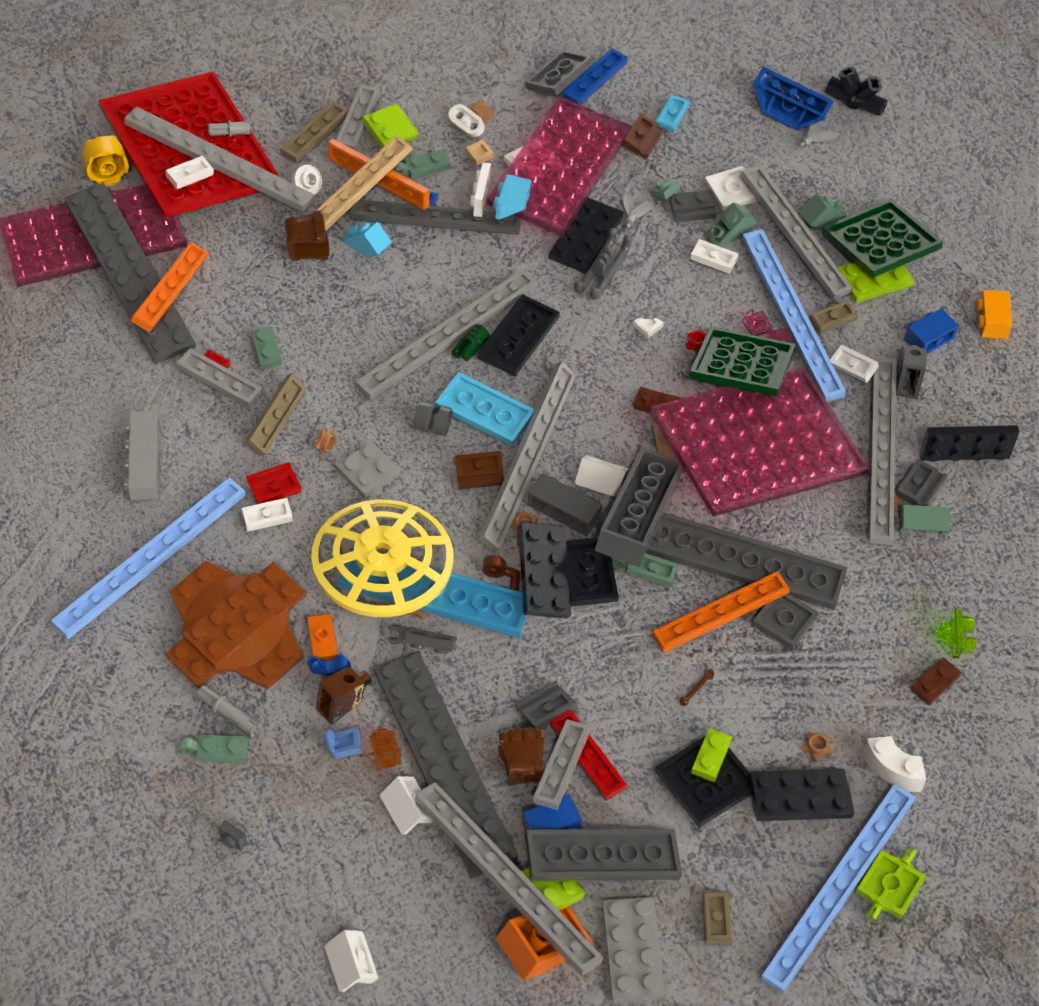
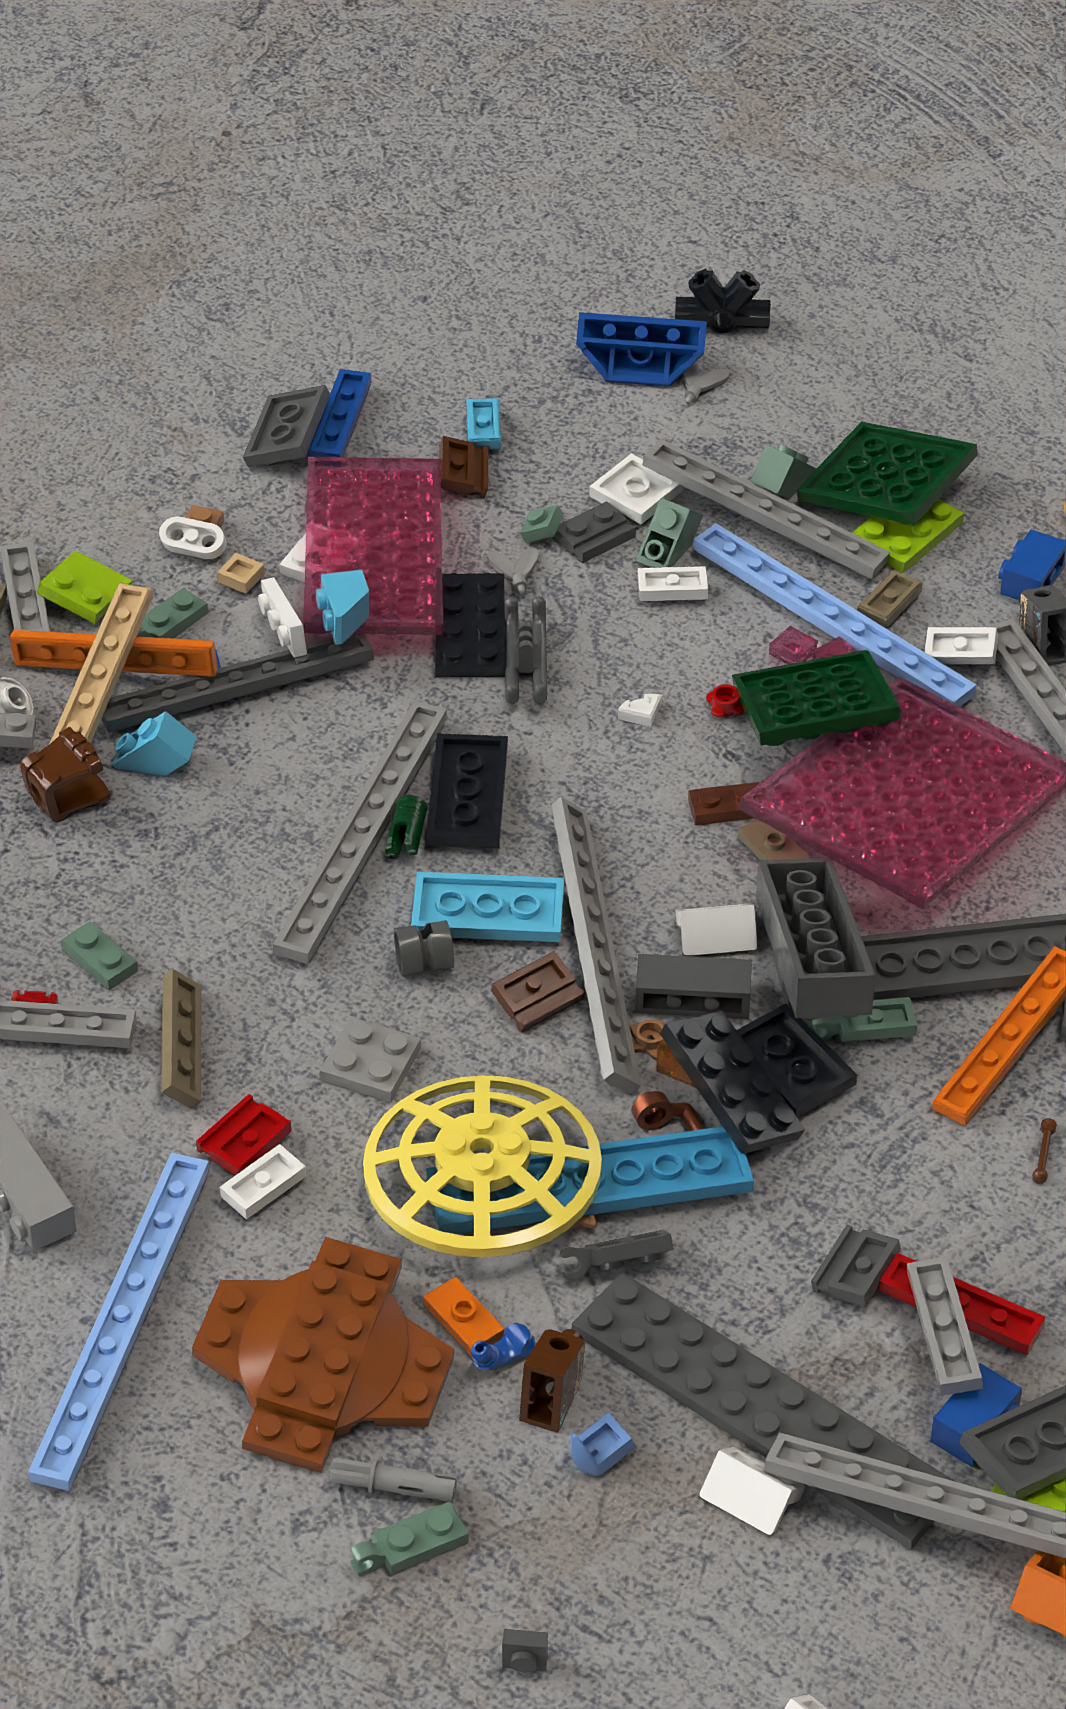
camera: 25 degrees left, 10 degrees down
medium nougat plate [314,427,337,455] -> none
clear orange brick [369,728,401,771] -> none
reddish brown piece [498,727,545,786] -> none

